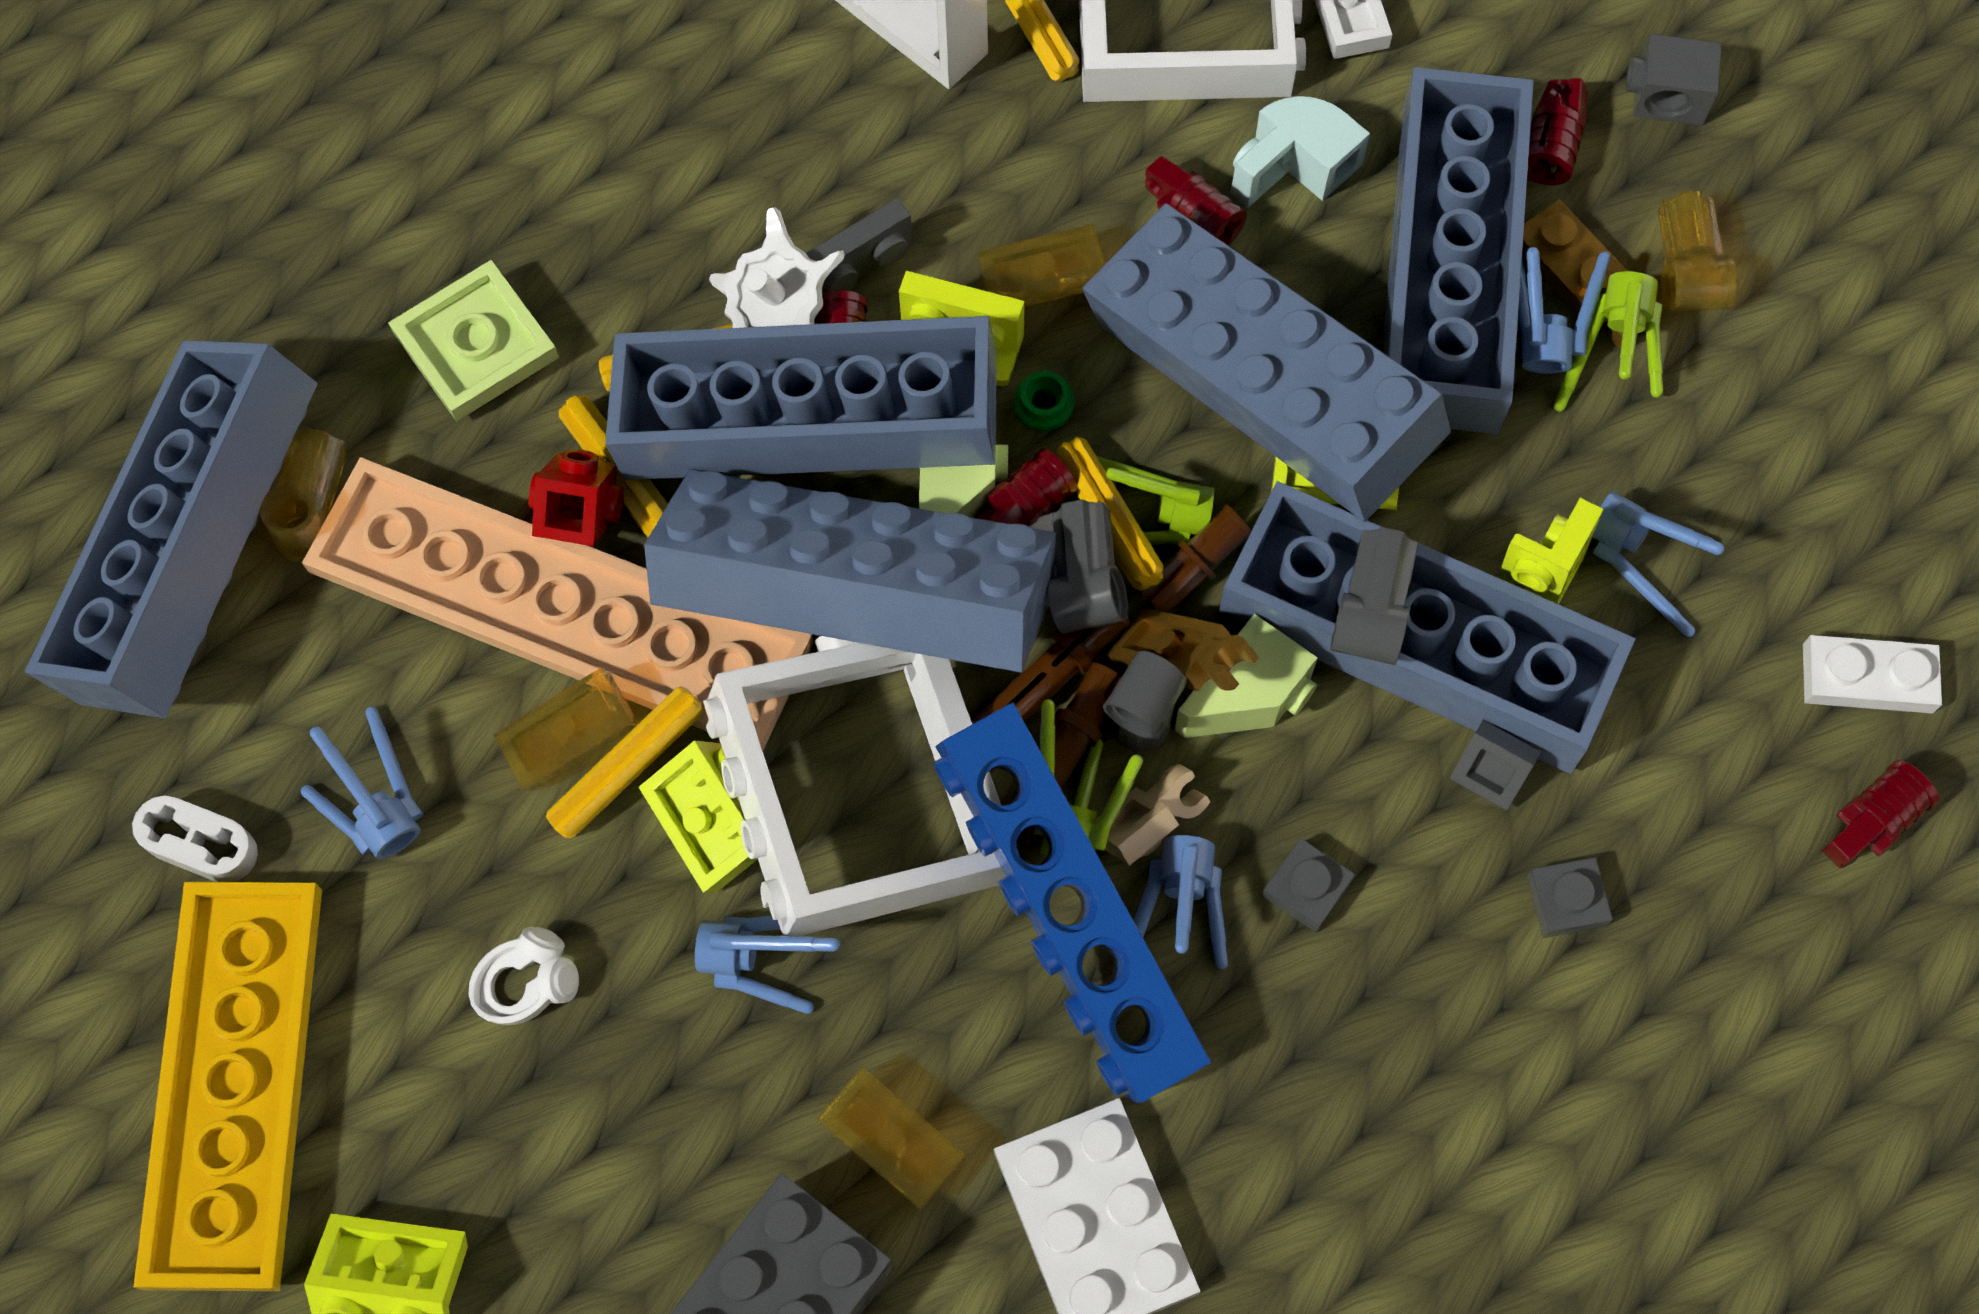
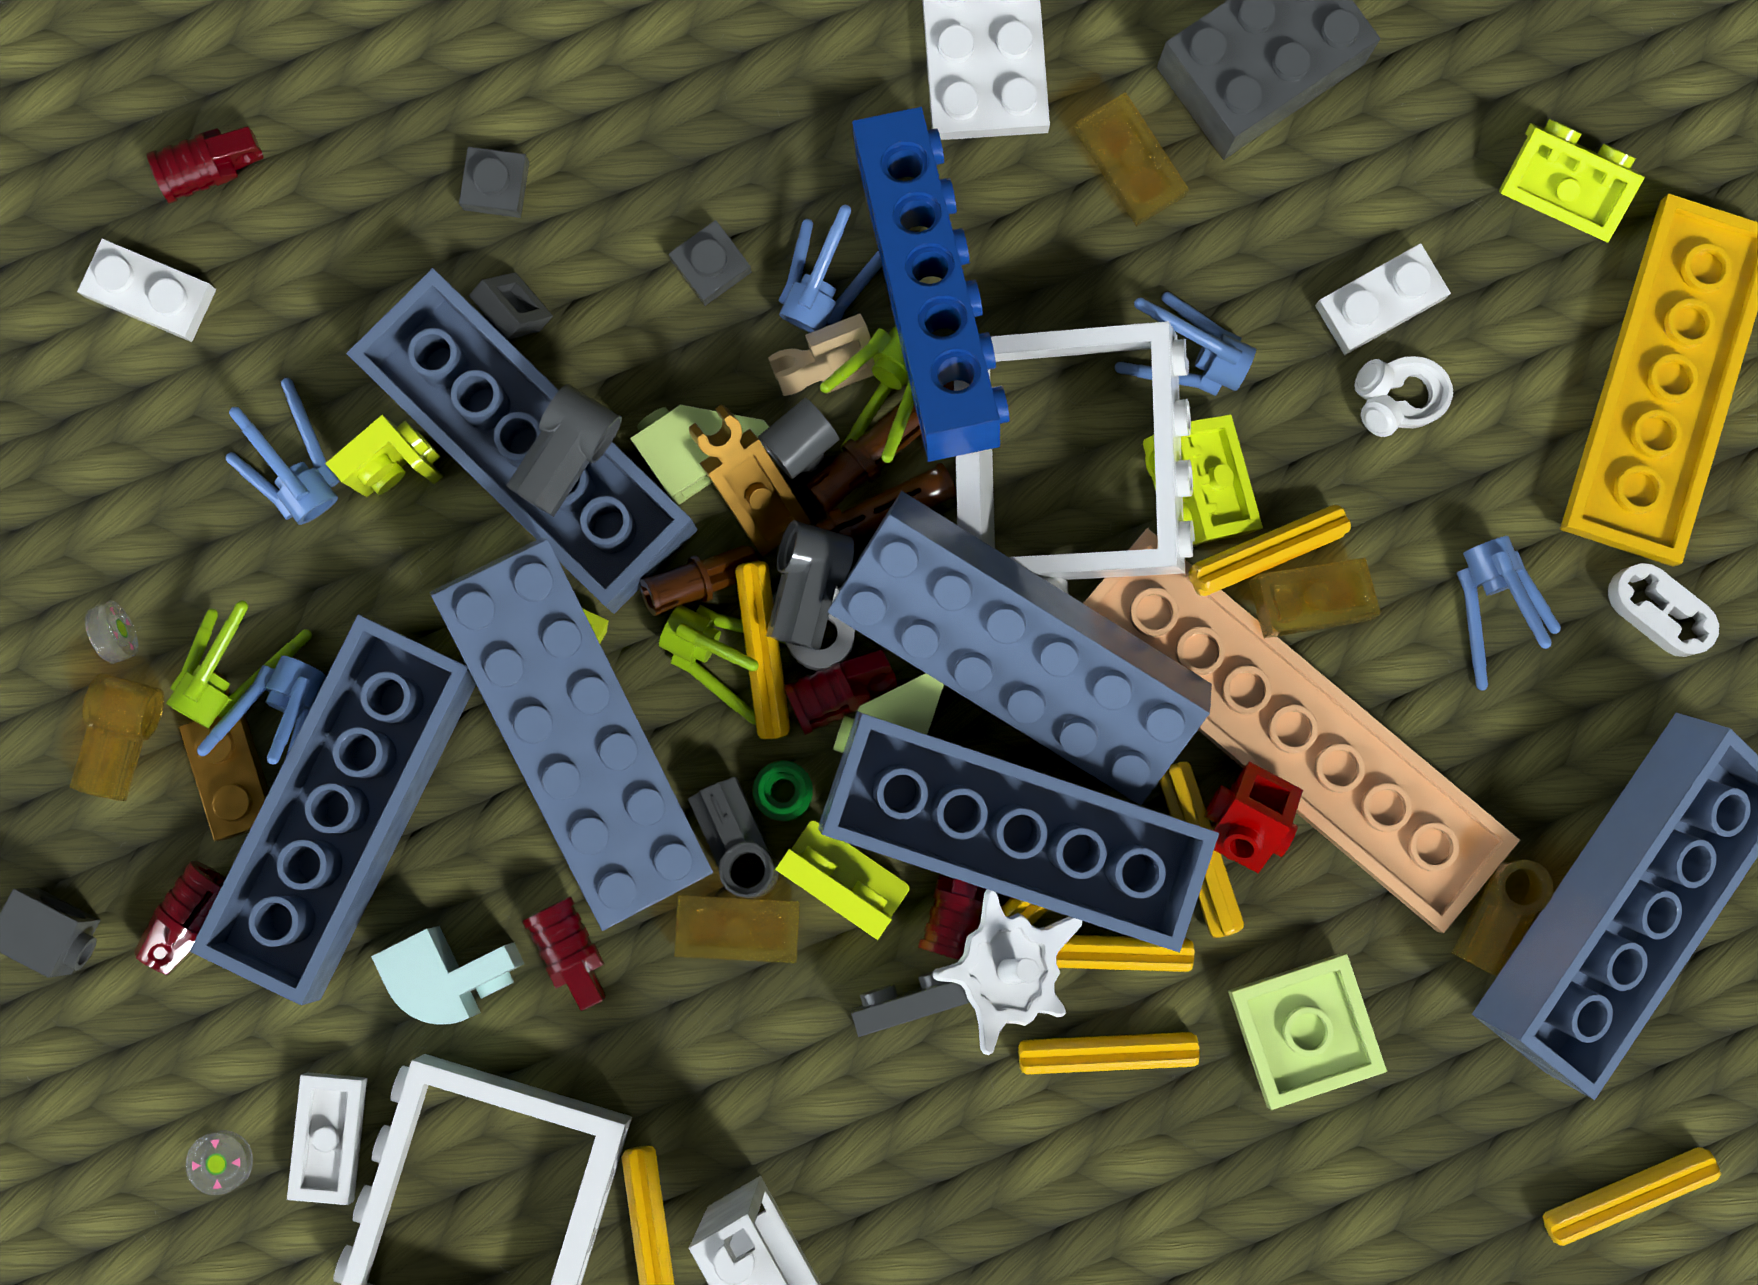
camera: 165 degrees left, 15 degrees up
none -> clear tile [85,600,138,664]
none -> dark grey piece [688,777,779,899]
none -> yellow axle [1018,1032,1200,1075]
none -> white plate [1315,243,1451,356]
none -> yellow axle [1542,1147,1721,1246]

